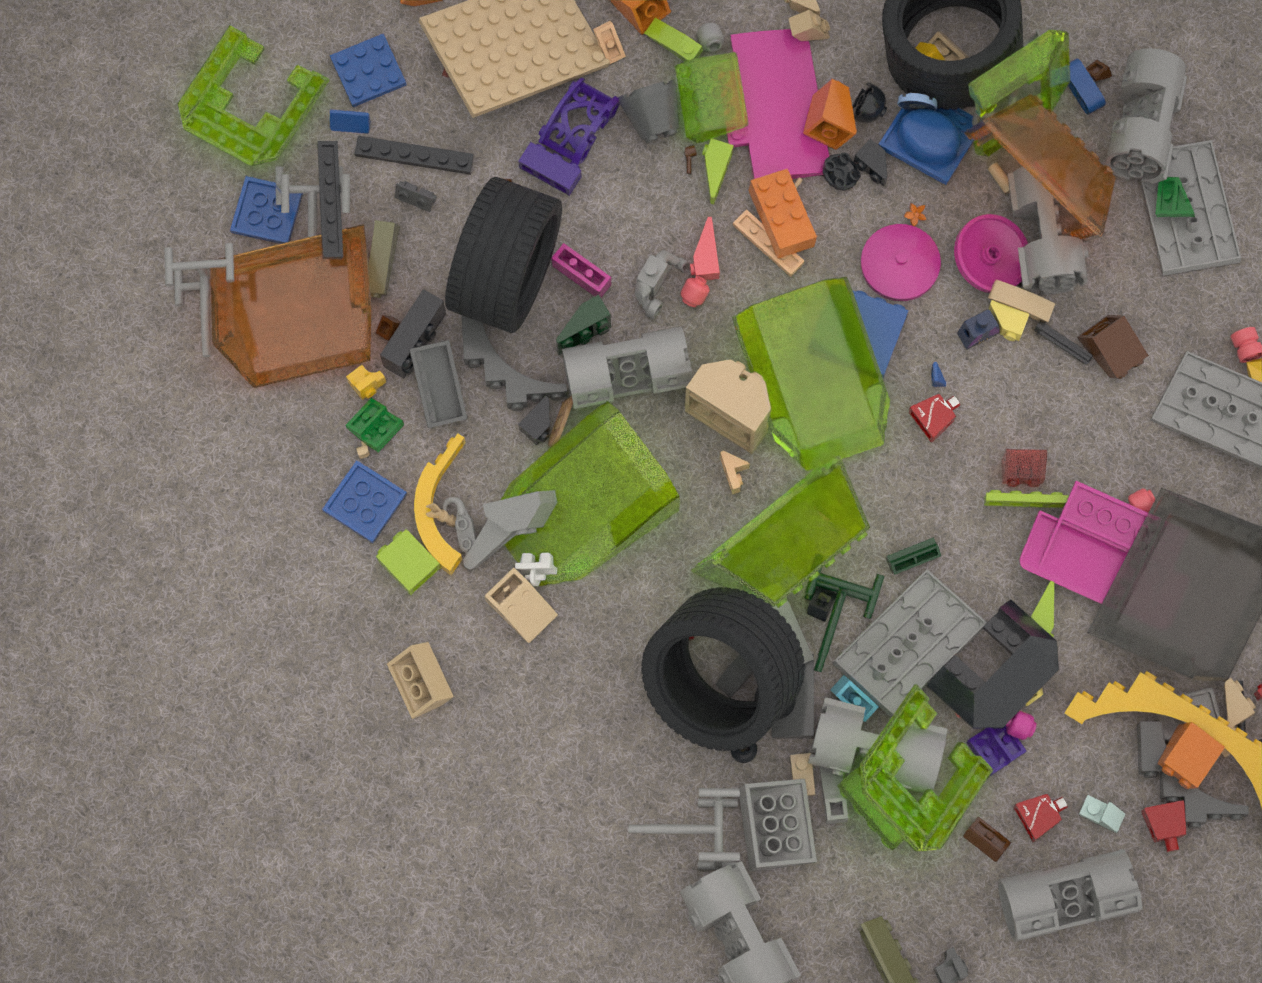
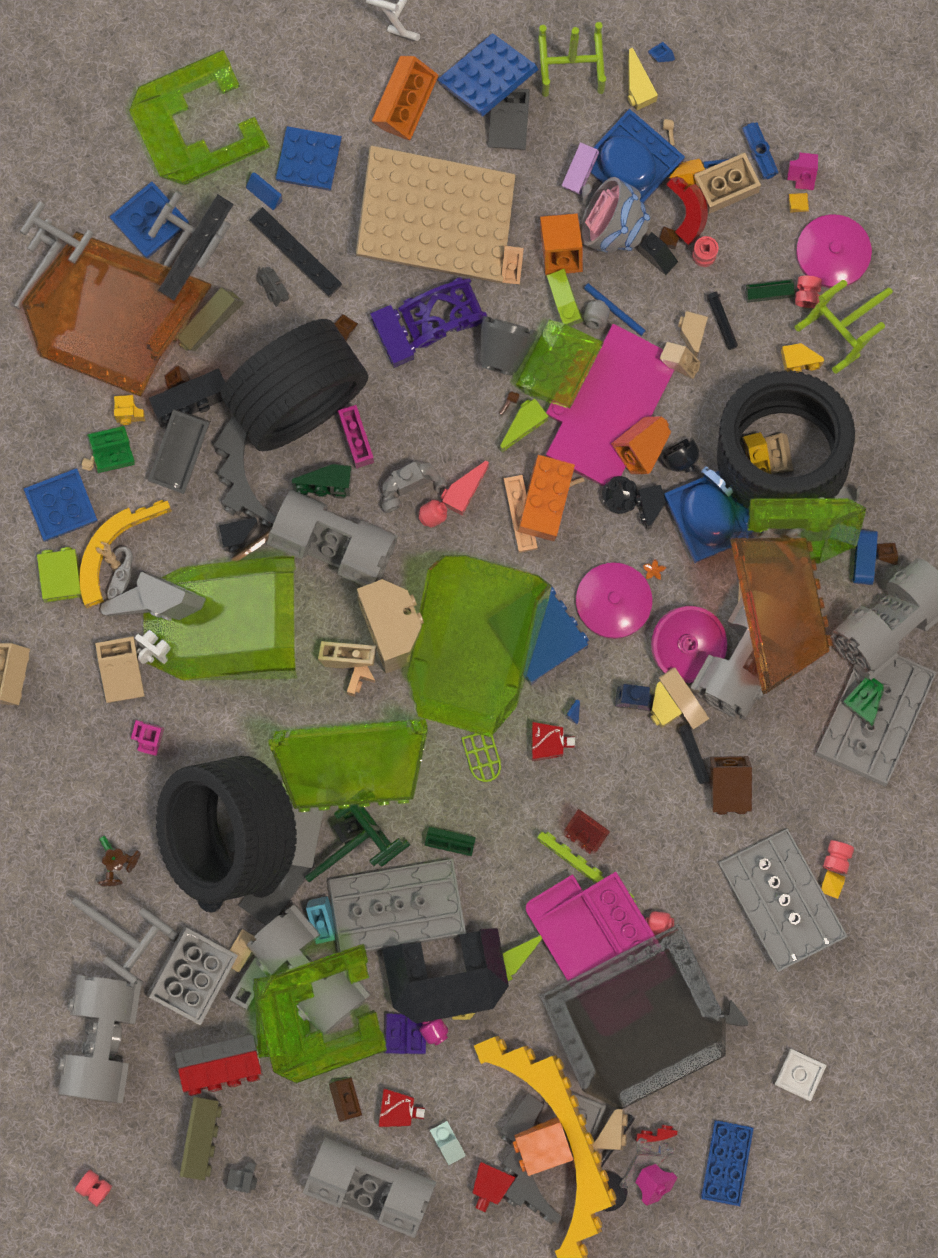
camera: 30 degrees right, 5 degrees up
none -> reddish brown plant [98,836,141,887]
none -> dark pink brick [131,720,164,756]
none -> red piece [175,1035,263,1096]
none -> tan slope [318,641,377,669]
none -> lime window [461,730,501,782]
none -> blue bar [584,283,646,336]

